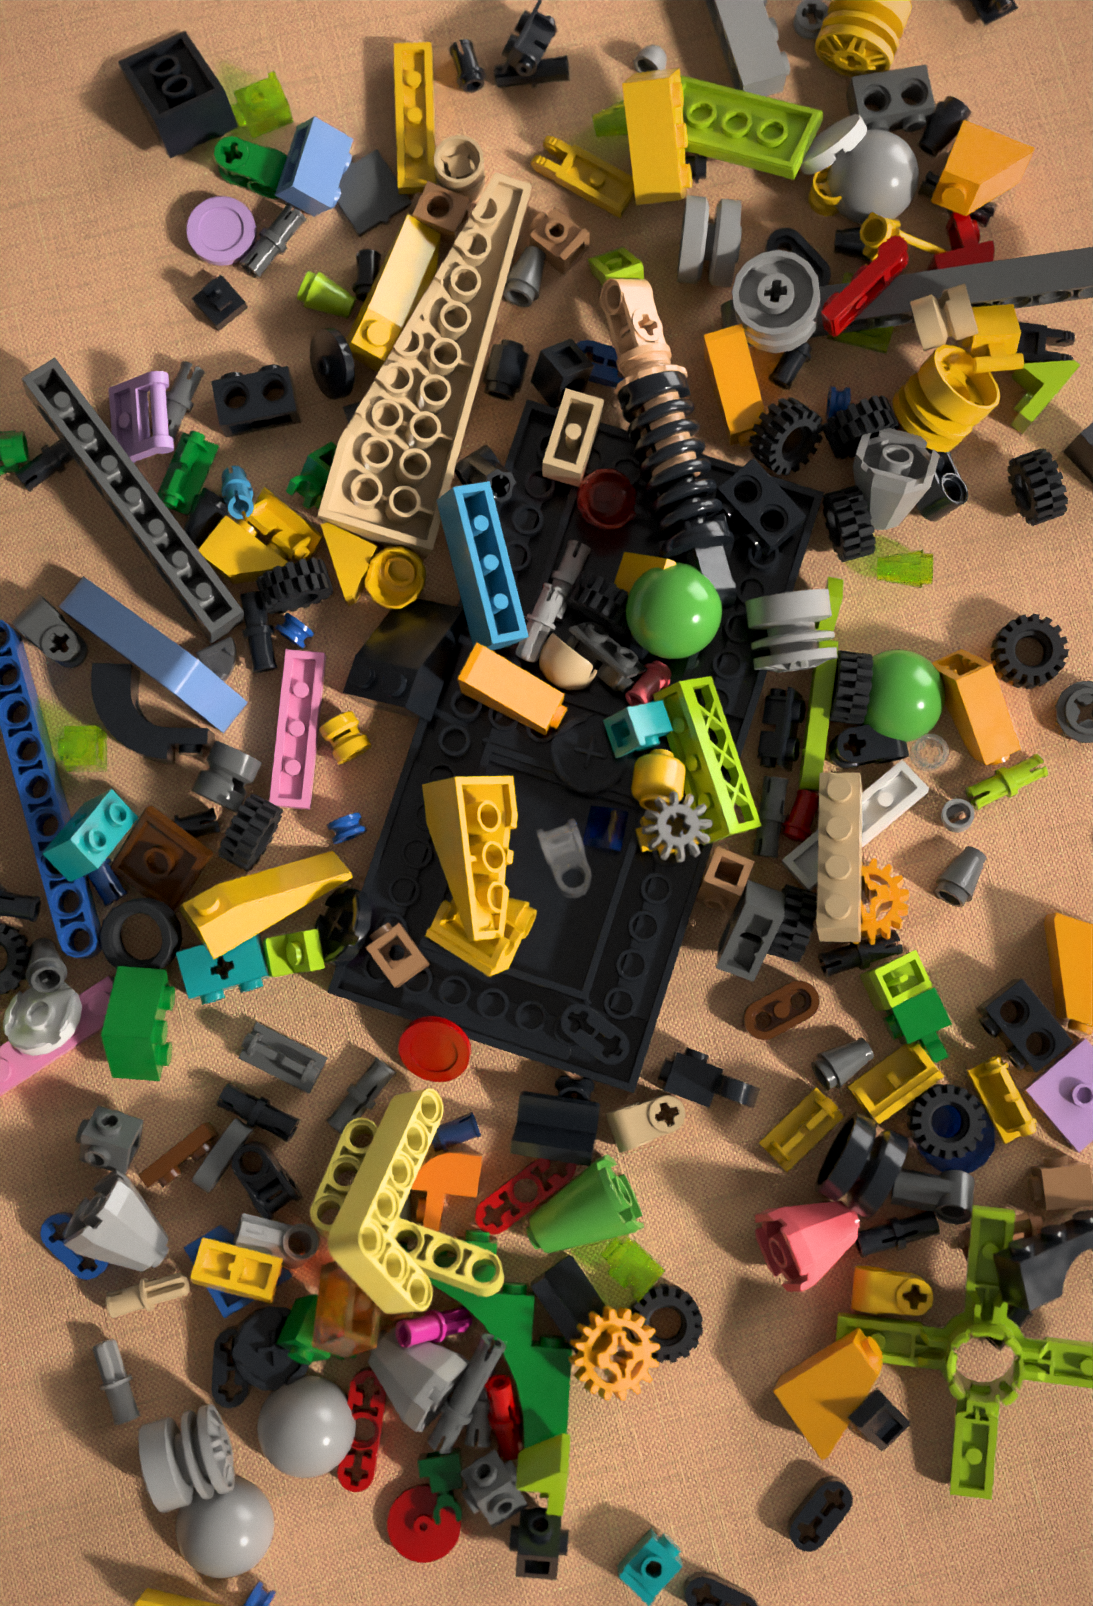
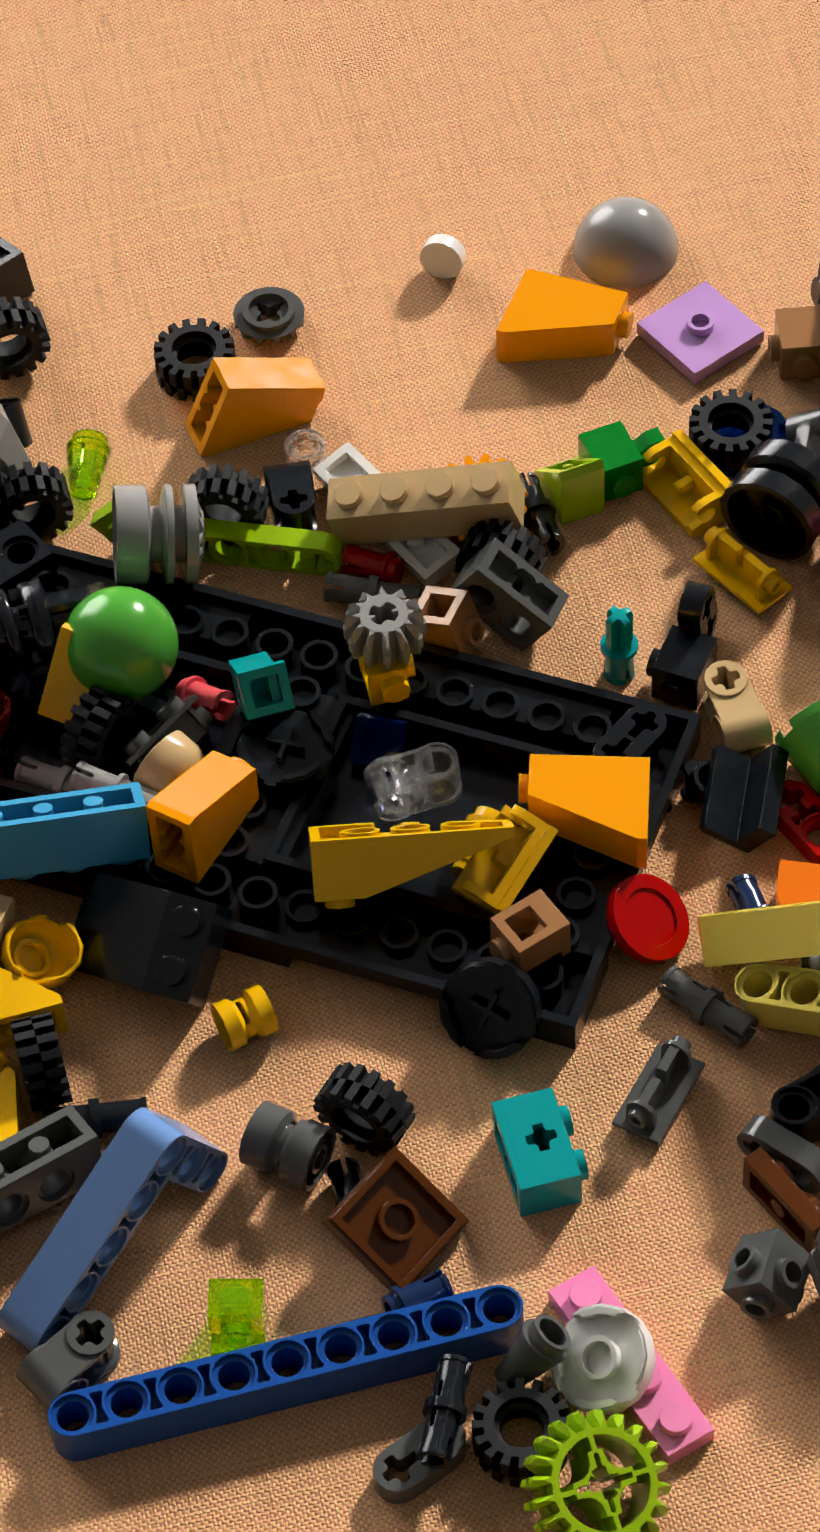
camera: 85 degrees left, 30 degrees down
teal brick [42,789,138,882] -> none
black arch [91,663,215,764] -> none
black tyre [100,897,183,969] -> none
green brick [101,966,175,1081] -> none
yellow wedge [179,851,353,959] -> none
black pin [217,1083,300,1142] -> none
lime bracket [263,929,325,978] -> none
bright pink plate [269,649,326,810] -> none
blue bush [275,613,314,649] -> none
blue bush [327,813,367,844] -> none
yellow head [631,749,686,812] -> none
lime fence [653,676,762,845] -> none
reddish brown plate [743,981,820,1040] -> none
black hinge [757,687,806,772] -> none
dark grey cone [811,1037,874,1090] -> none
bright green piece [859,649,945,743] -> none
dark grey cone [935,846,987,907] -> none
light grey hinge [941,799,974,833] -> none
lime pin [965,754,1048,811] -> none
yellow hinge [966,1054,1037,1144] -> none
black brick [976,978,1074,1073] -> none
none -> light orange slope [518,754,650,868]
none -> teal axle [600,606,638,686]

